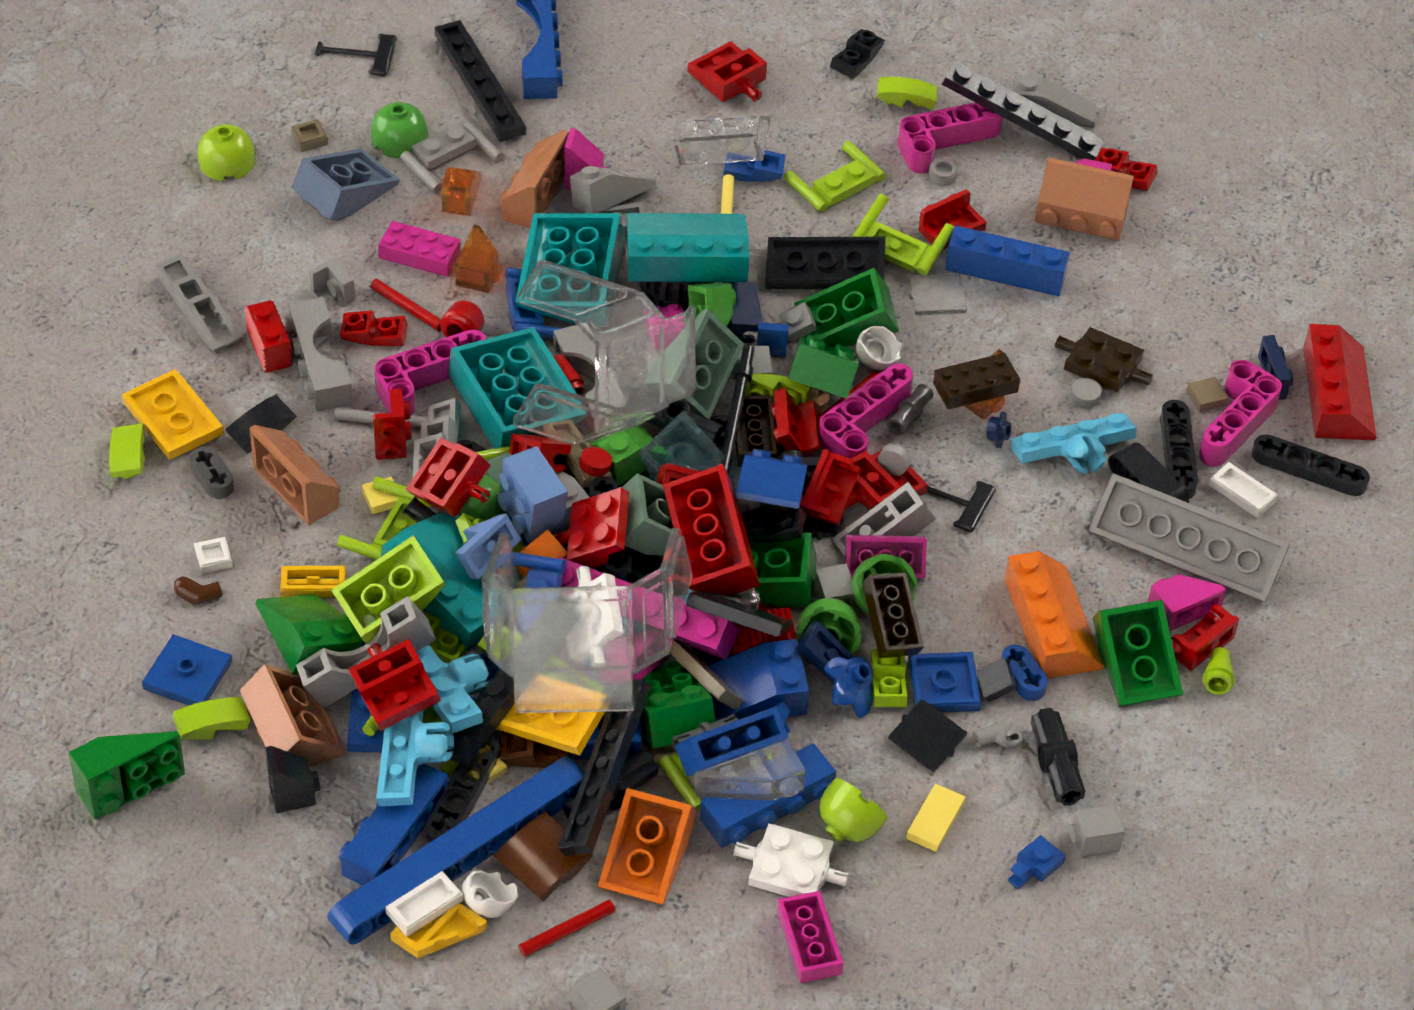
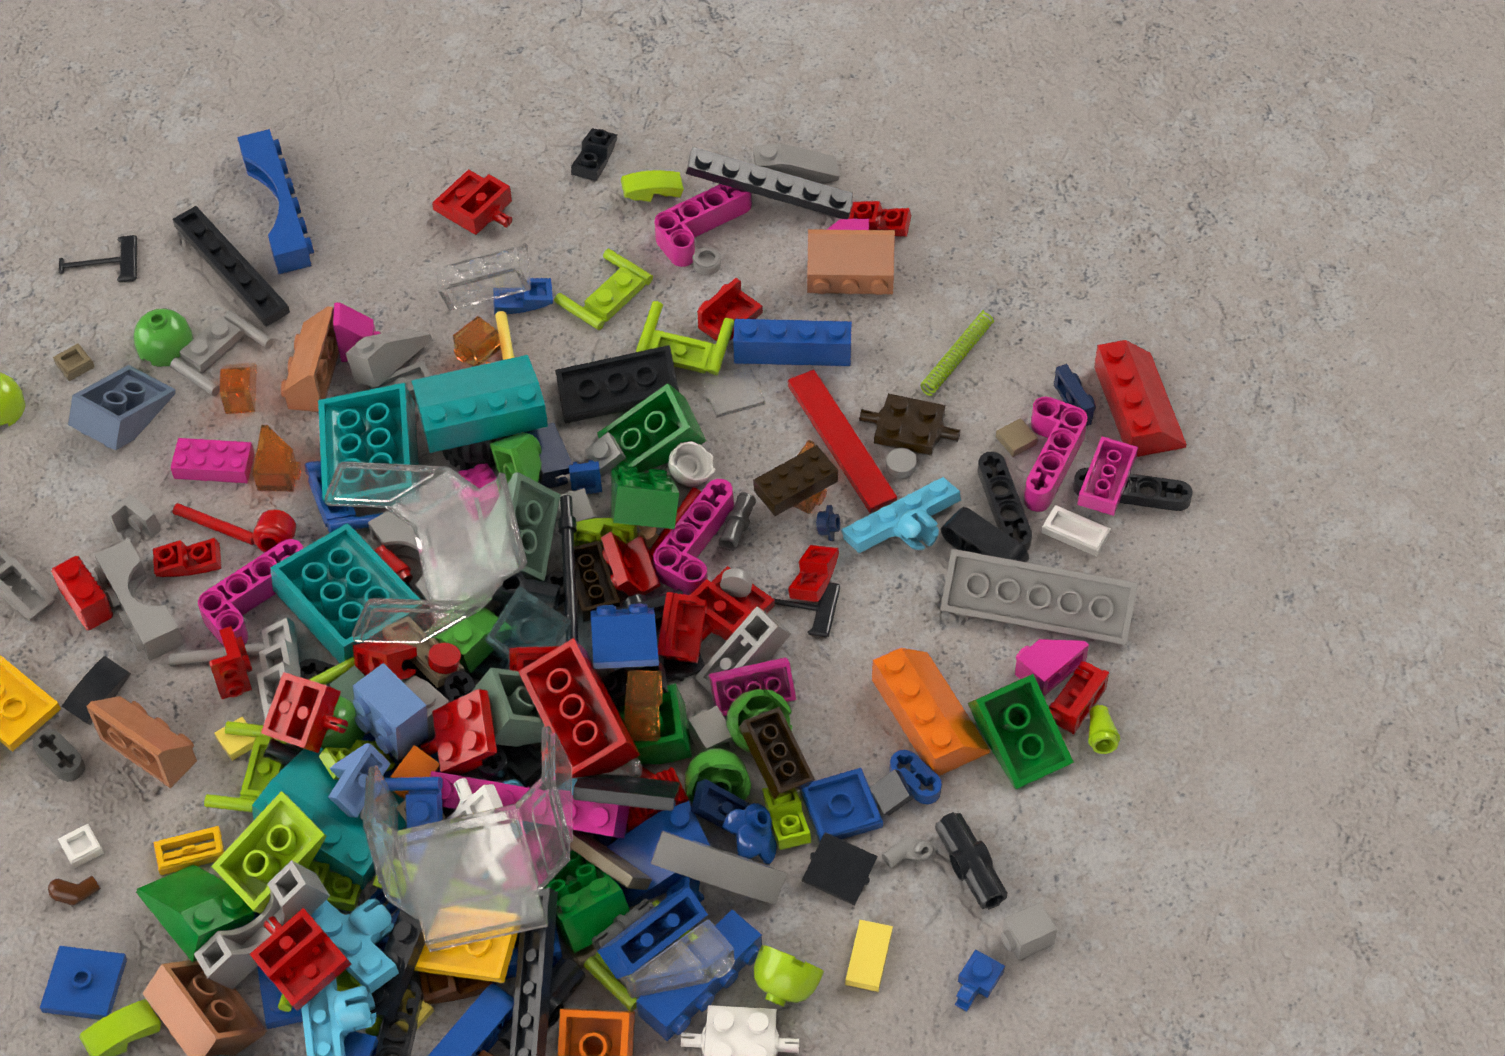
camera: 10 degrees left, 5 degrees up
none -> clear orange brick [453,316,501,367]
none -> clear orange slope [625,670,663,741]
none -> light grey slope [651,830,787,905]
none -> red tile [788,369,897,514]
none -> red slope [788,545,839,602]
none -> lime piece [920,310,994,396]
none -> dark pink piece [1077,436,1138,516]

